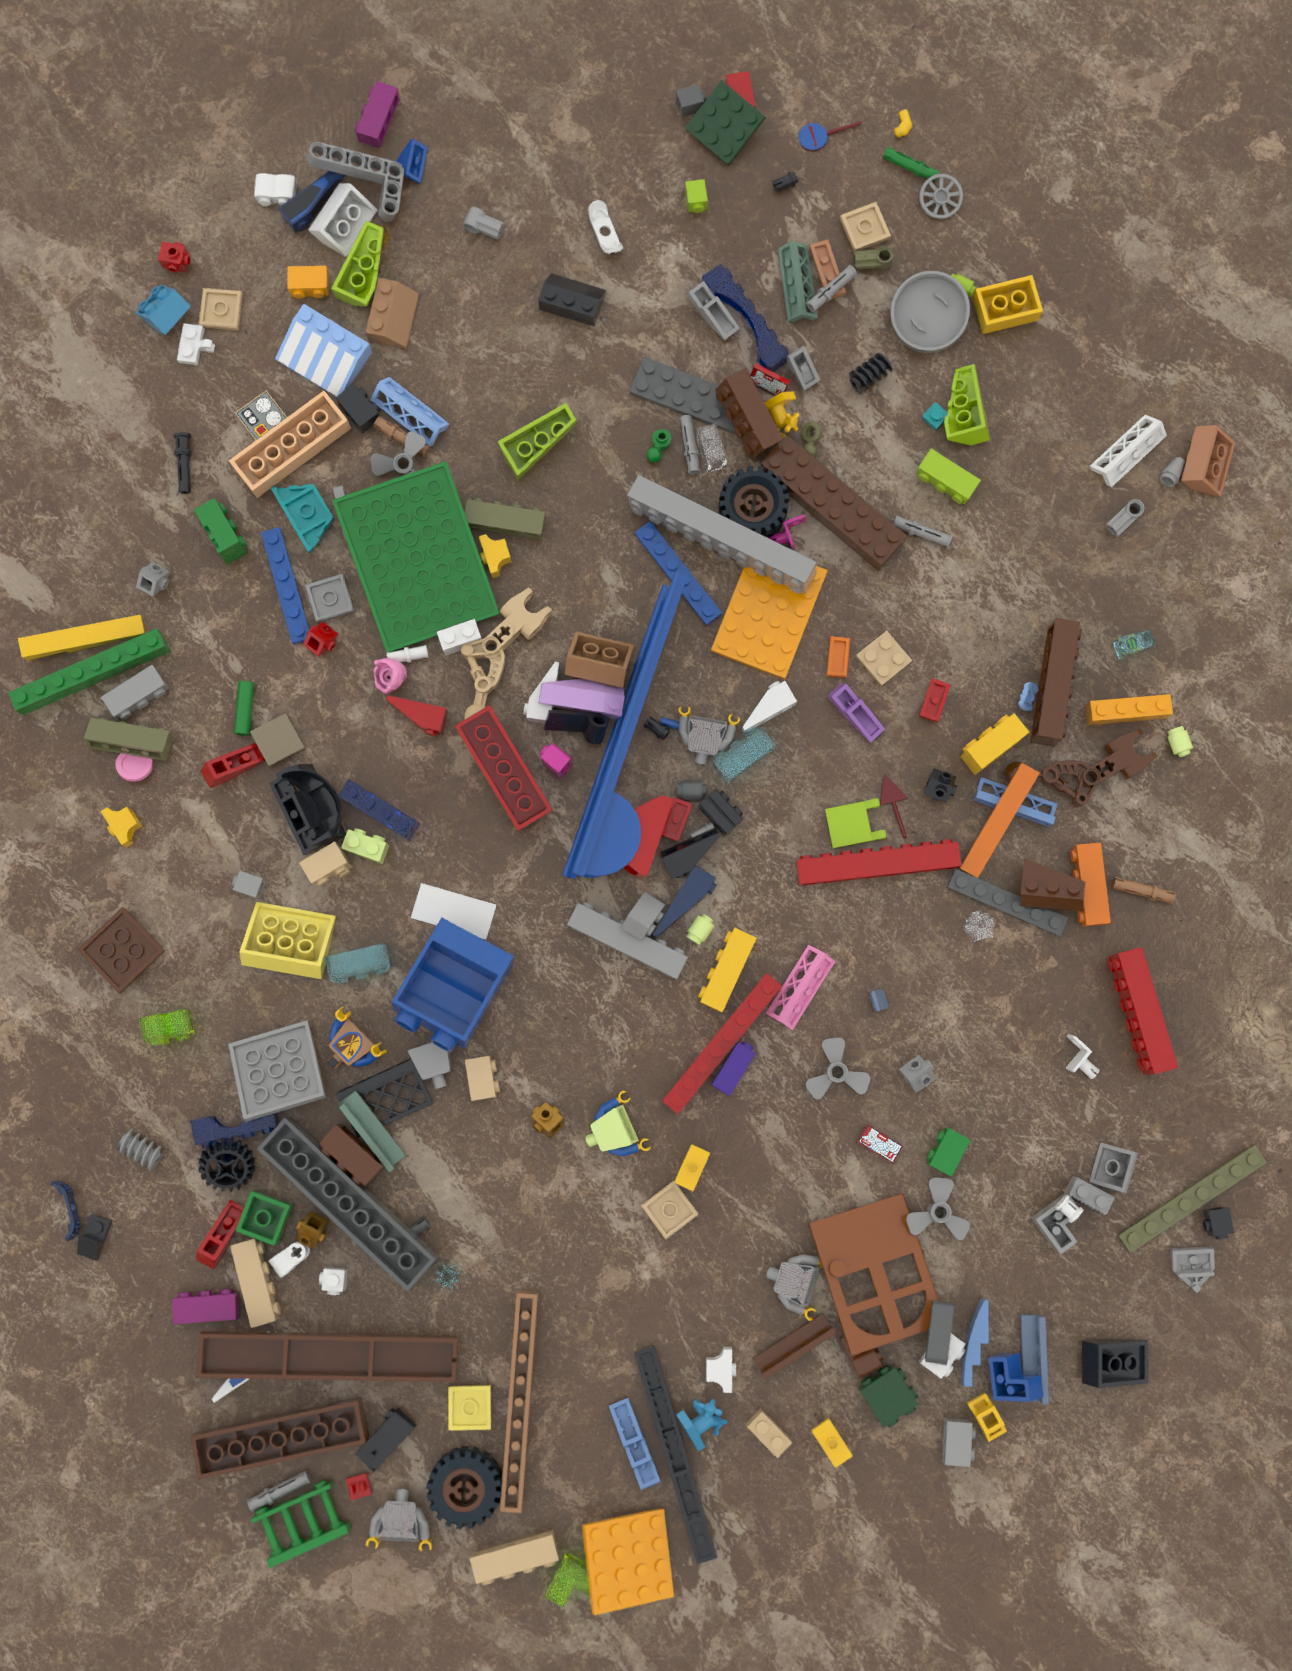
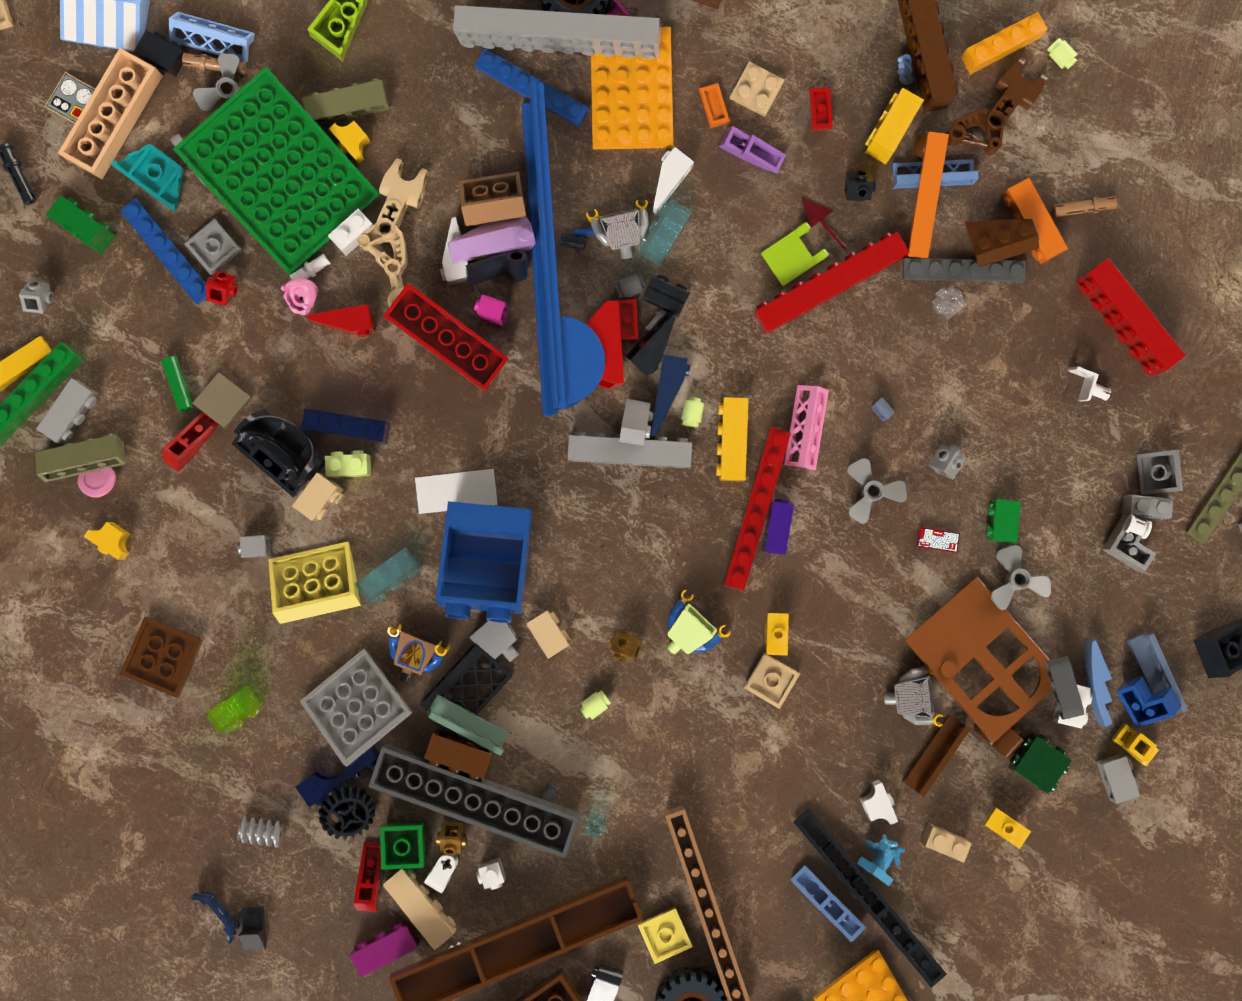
camera: 25 degrees left, 5 degrees up
none -> yellowish green brick [580,690,611,720]

